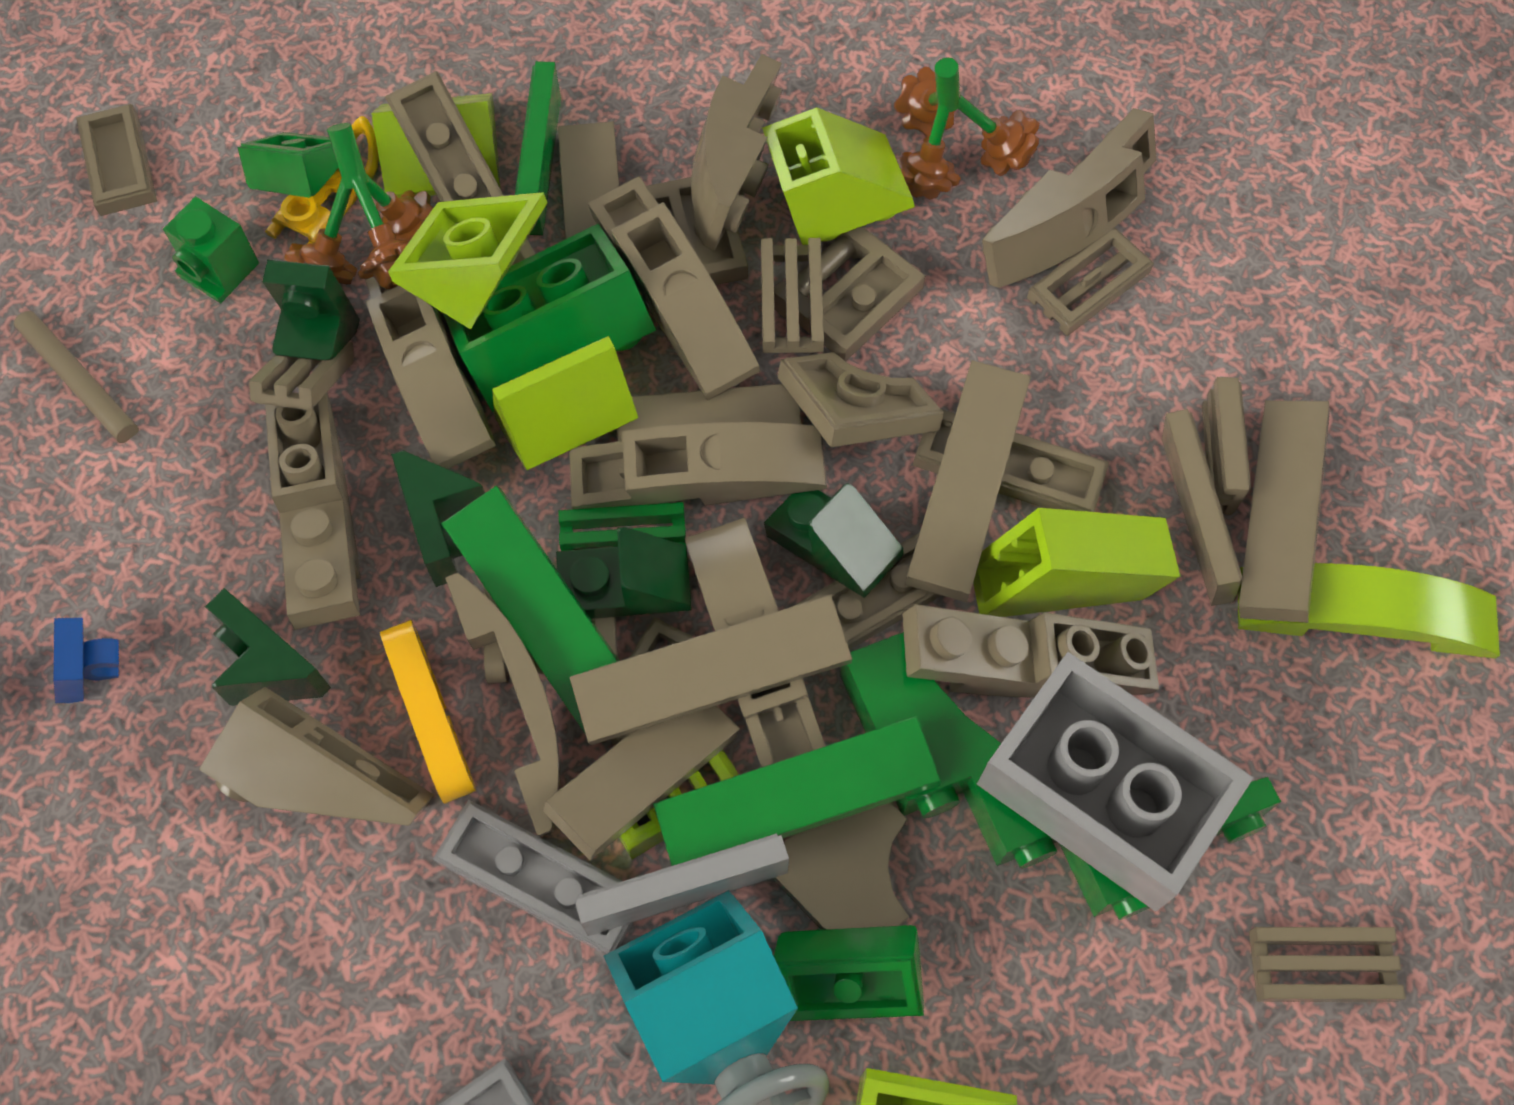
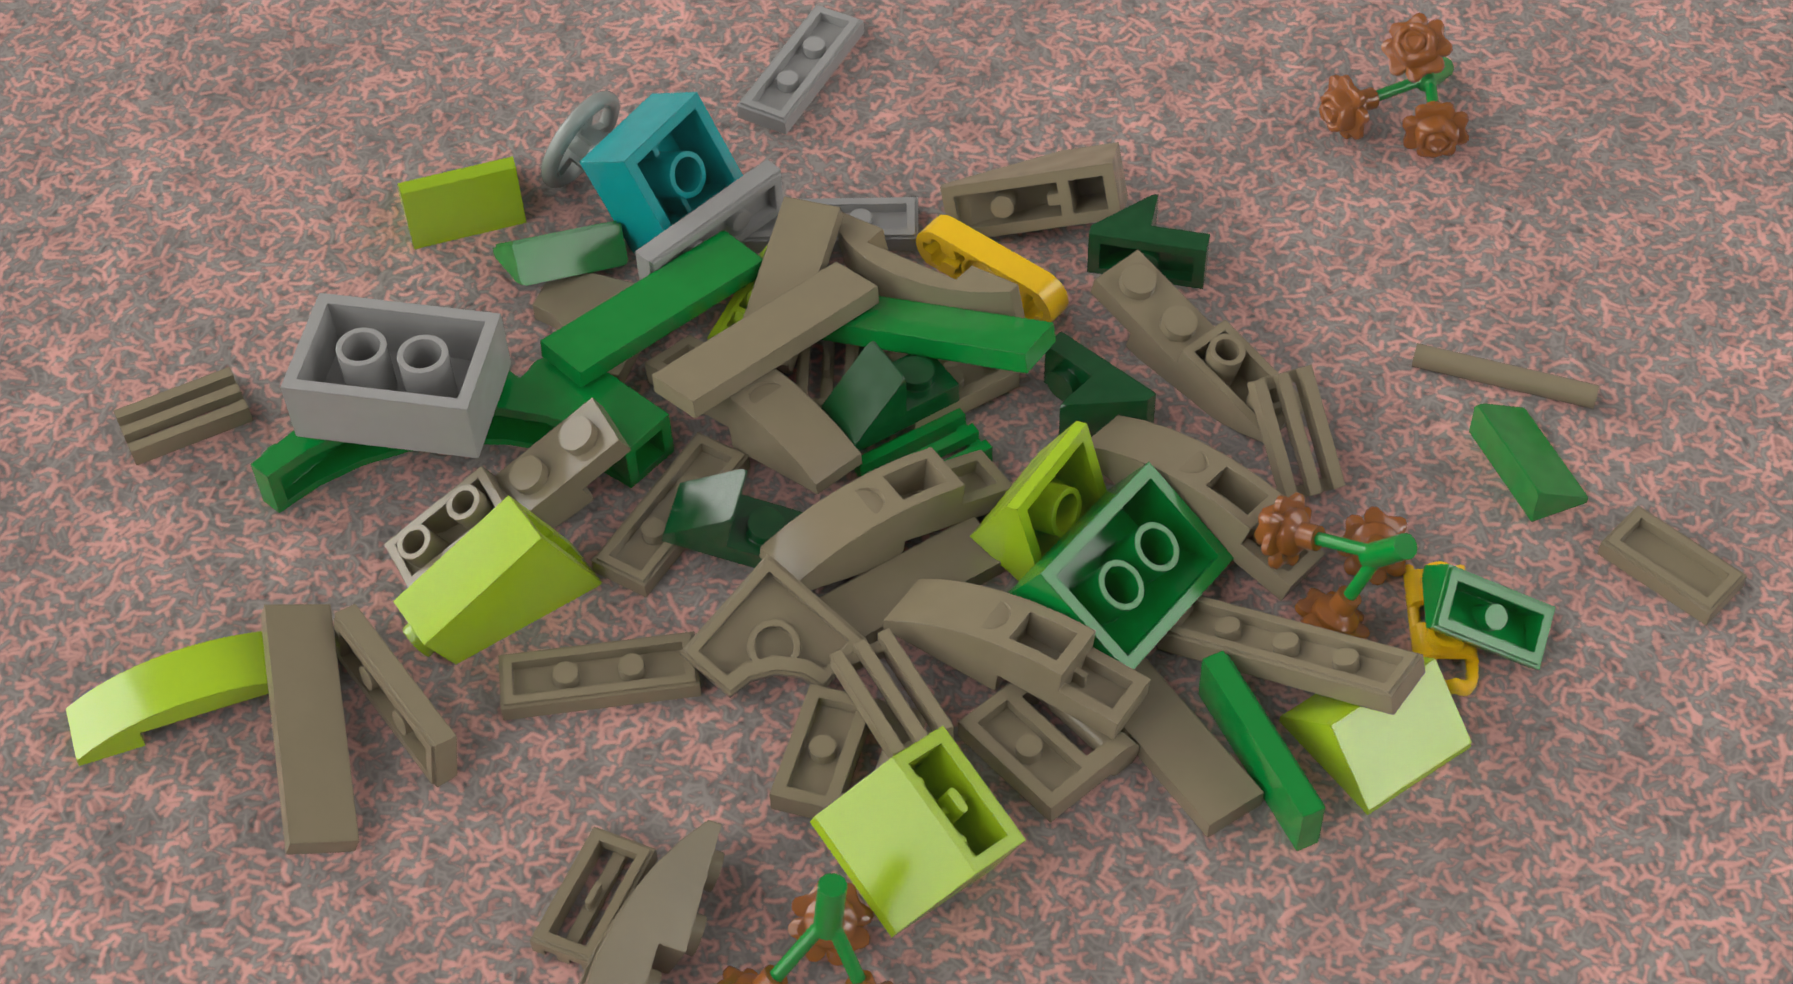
camera: 155 degrees right, 15 degrees down
blue tile [53,618,119,703] -> none
green brick [163,196,259,304] -> none
dark green slope [262,259,360,361] -> none
lime slope [388,192,548,329] -> none
dark tan slope [691,54,783,251] -> none
dark tan tile [905,360,1031,603] -> none
dark tan tile [1202,377,1251,515] -> none
none -> green slope [1469,403,1588,522]

